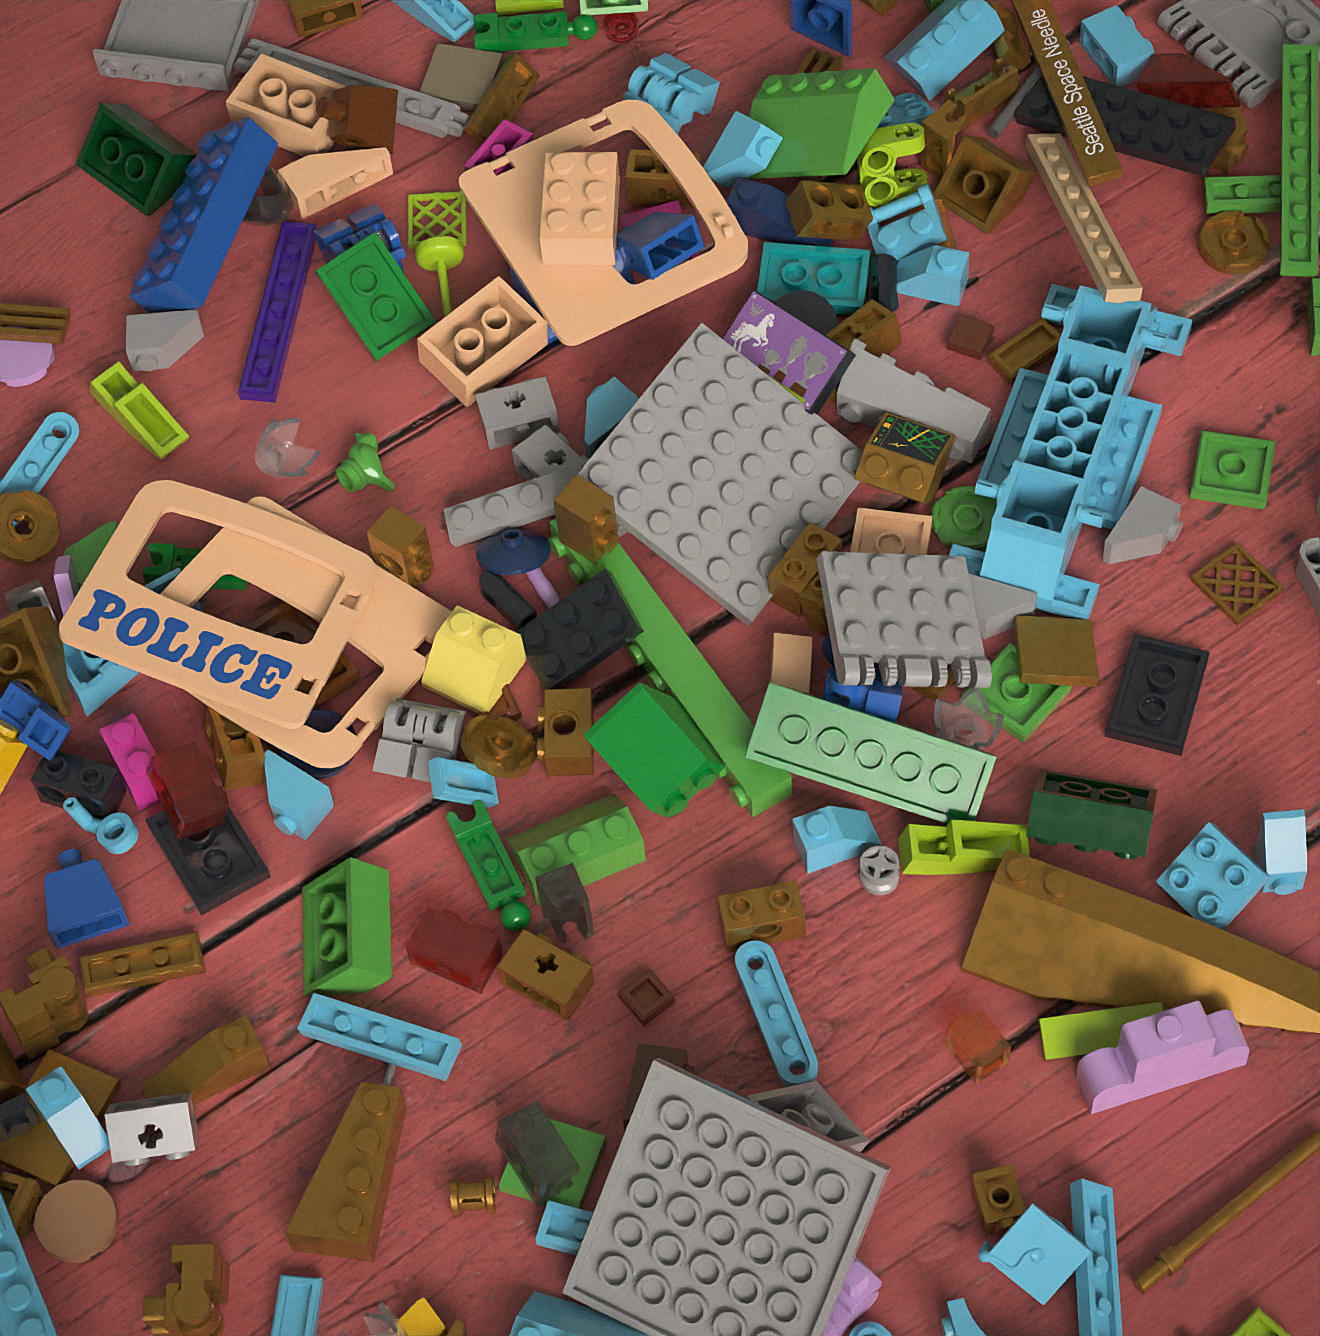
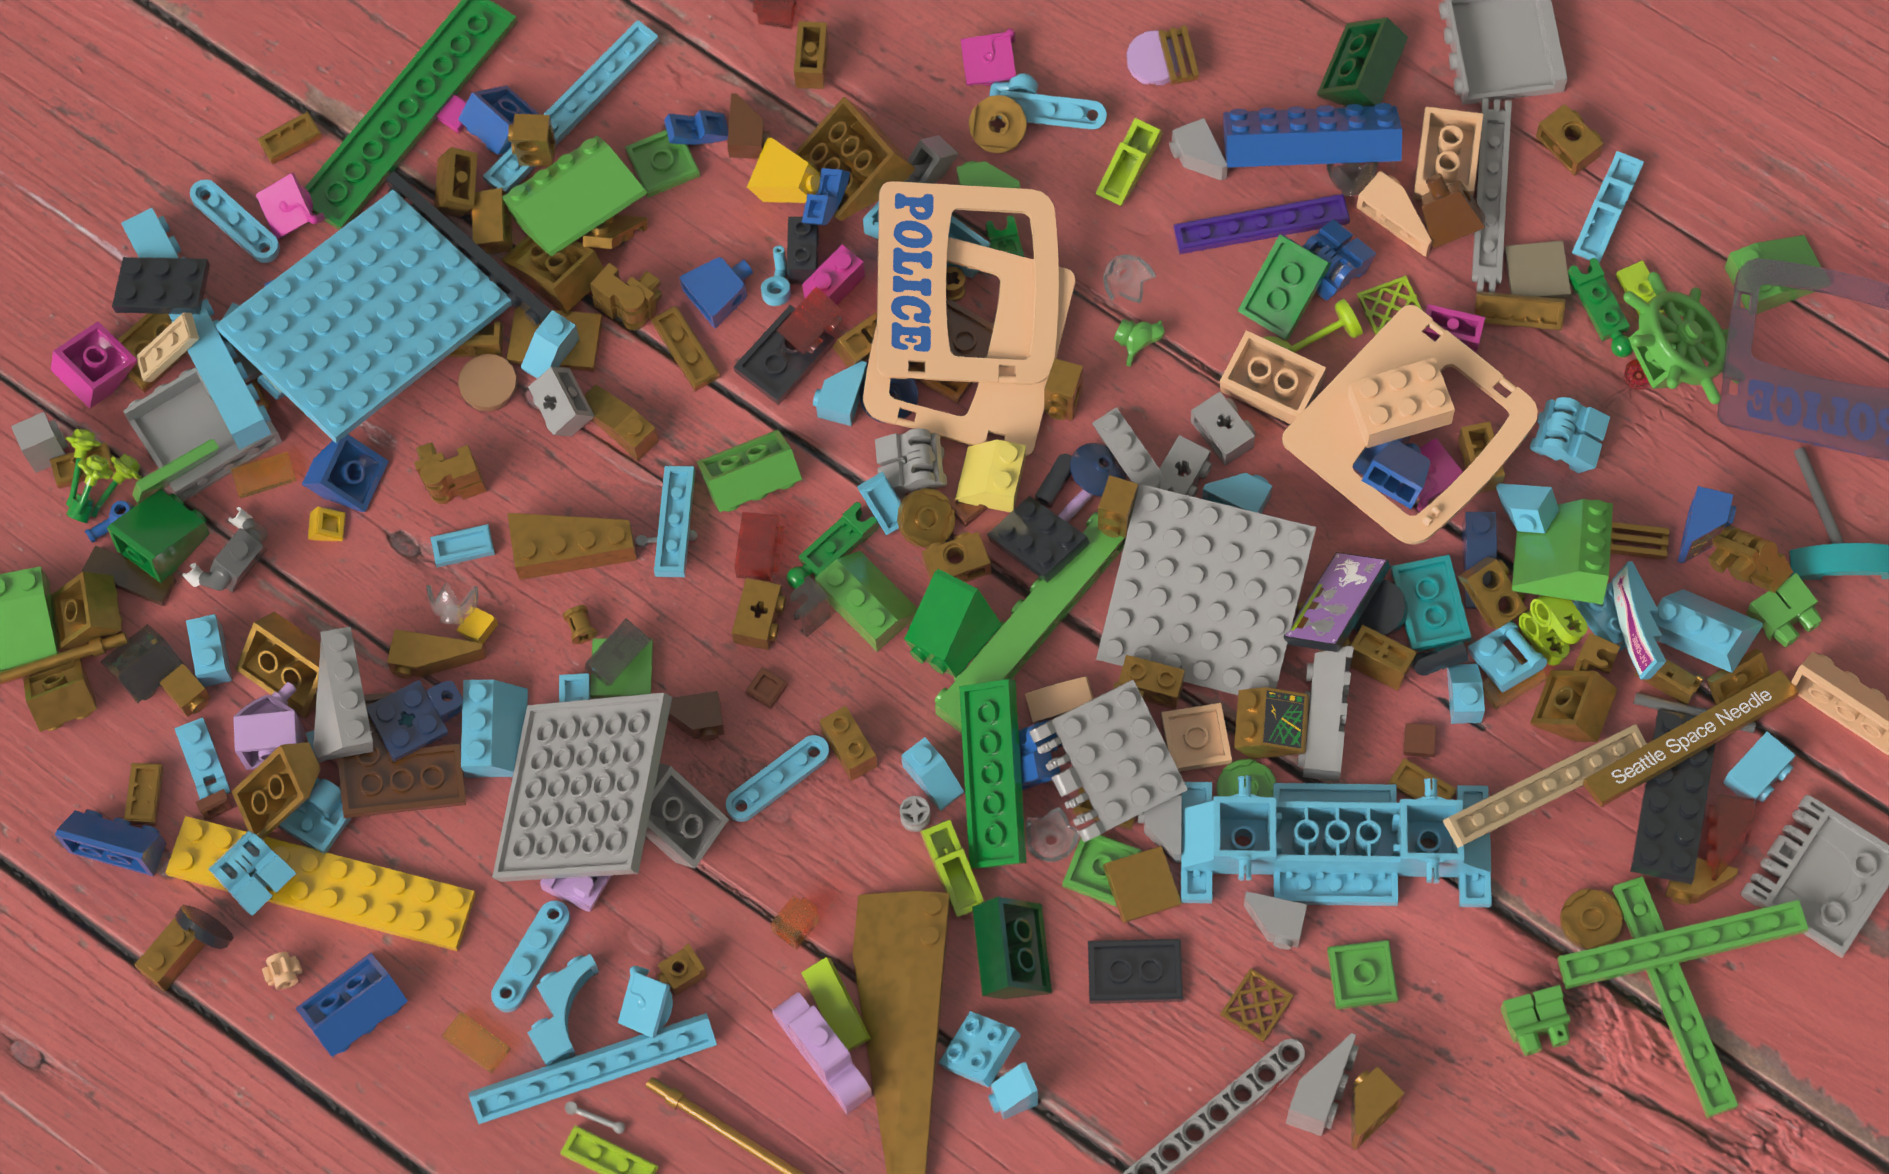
camera: 70 degrees right, 10 degrees up
lavender tile [53,555,79,617] -> none
none -> slope [1612,561,1666,680]

